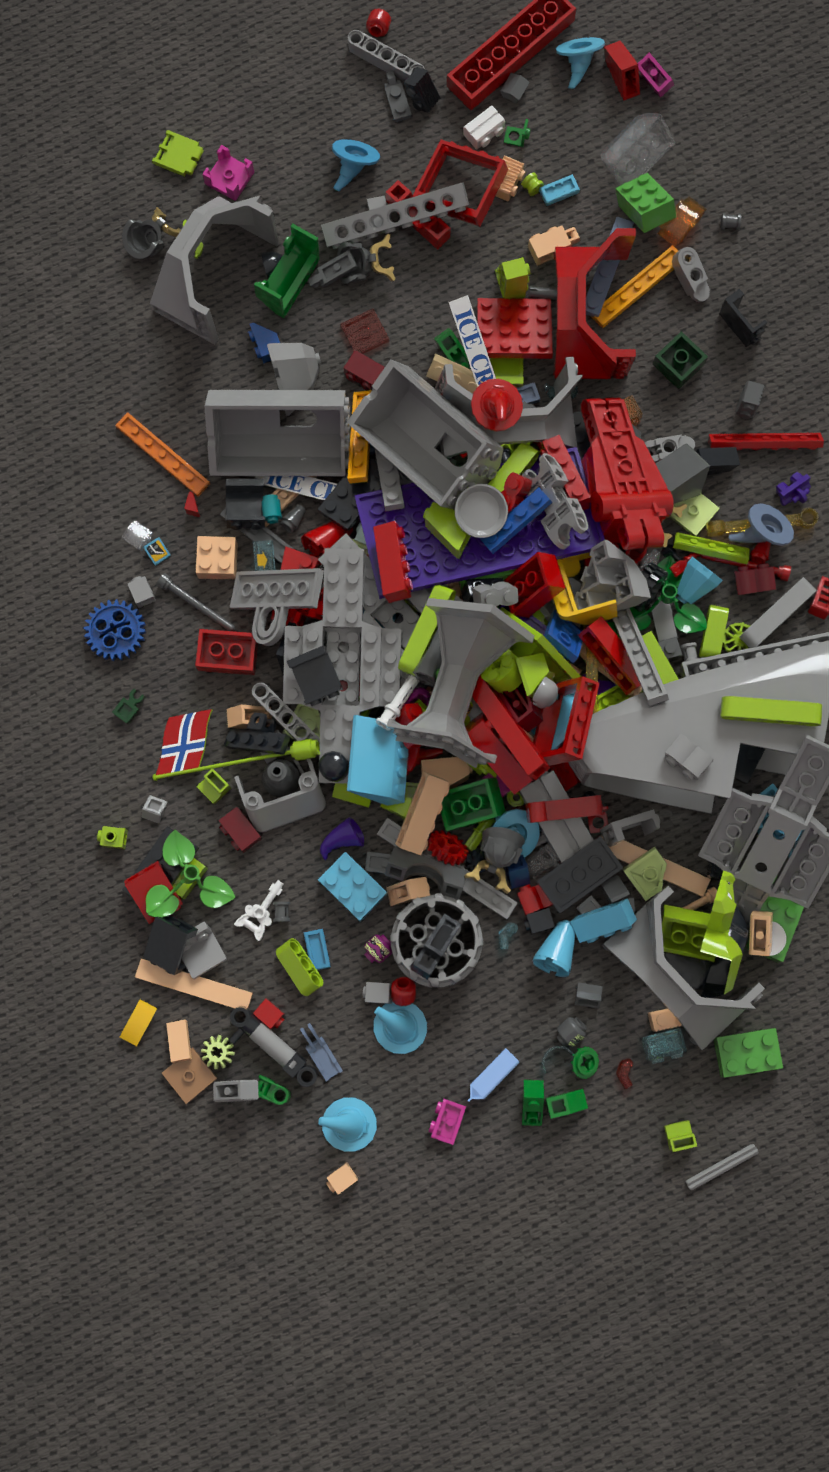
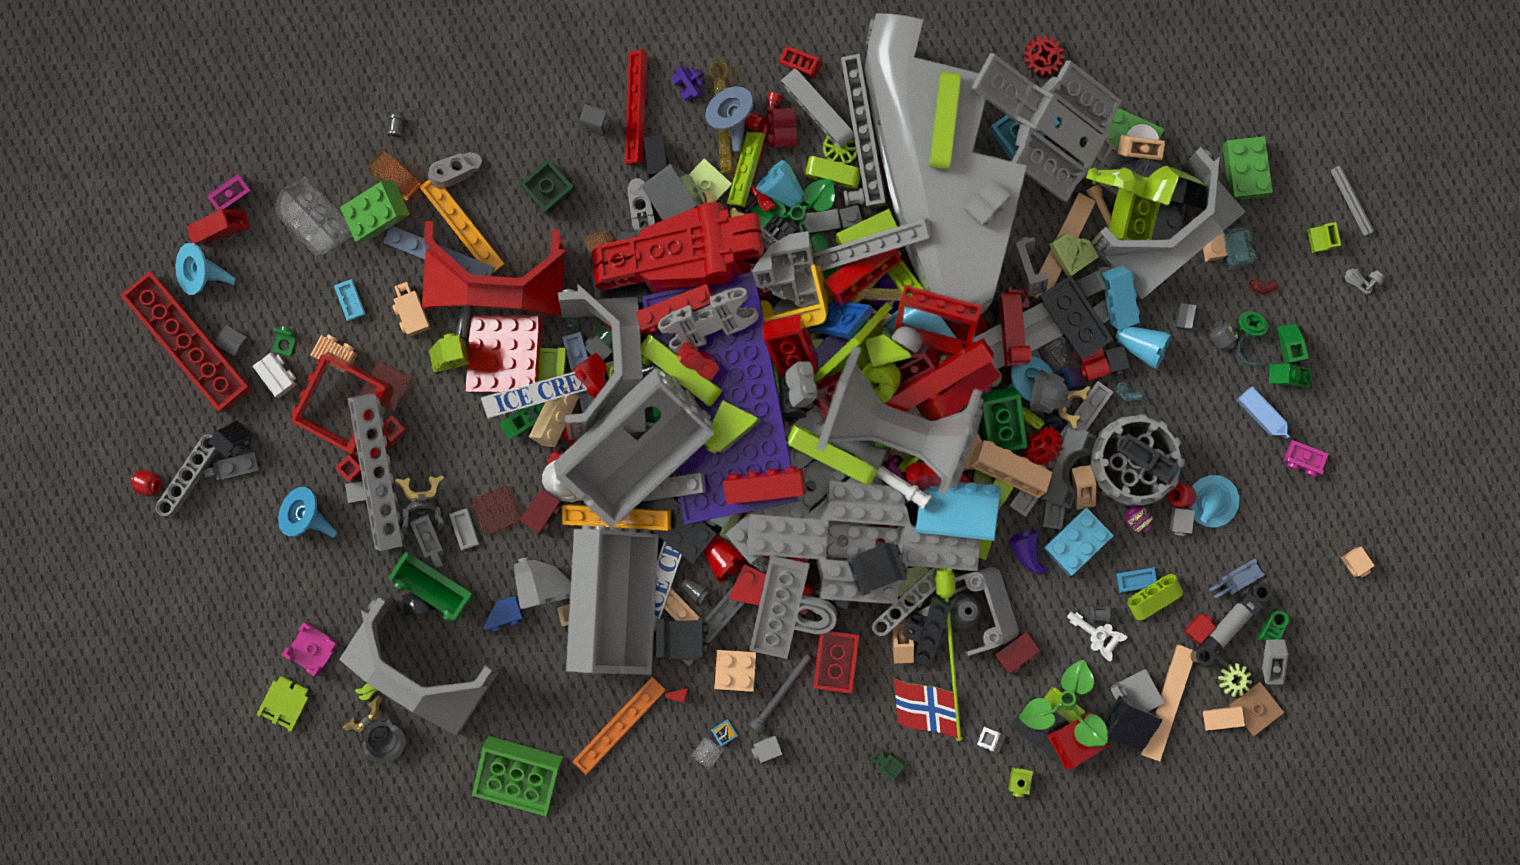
camera: 90 degrees left, 5 degrees up
blue gear [84,599,146,661] -> none
yellow slope [120,1000,157,1046] -> none
lime piece [196,768,231,805] -> none
clear light blue tile [253,540,275,571] -> none
teal brick [261,494,282,524] -> none
black hair [318,751,349,782] -> none
medium azure piece [318,1098,377,1152] -> none
light grey piece [455,484,508,538] -> none
red piece [471,378,523,432] -> none
blue plate [480,487,552,554] -> none
lime wheel [521,172,544,196] -> none
black panel [719,289,767,347] -> none
none -> clear red tile [360,361,412,412]
none -> light grey tile [449,508,480,551]
none -> bright green slope [472,736,563,817]
none -> light grey piece [1345,268,1385,294]

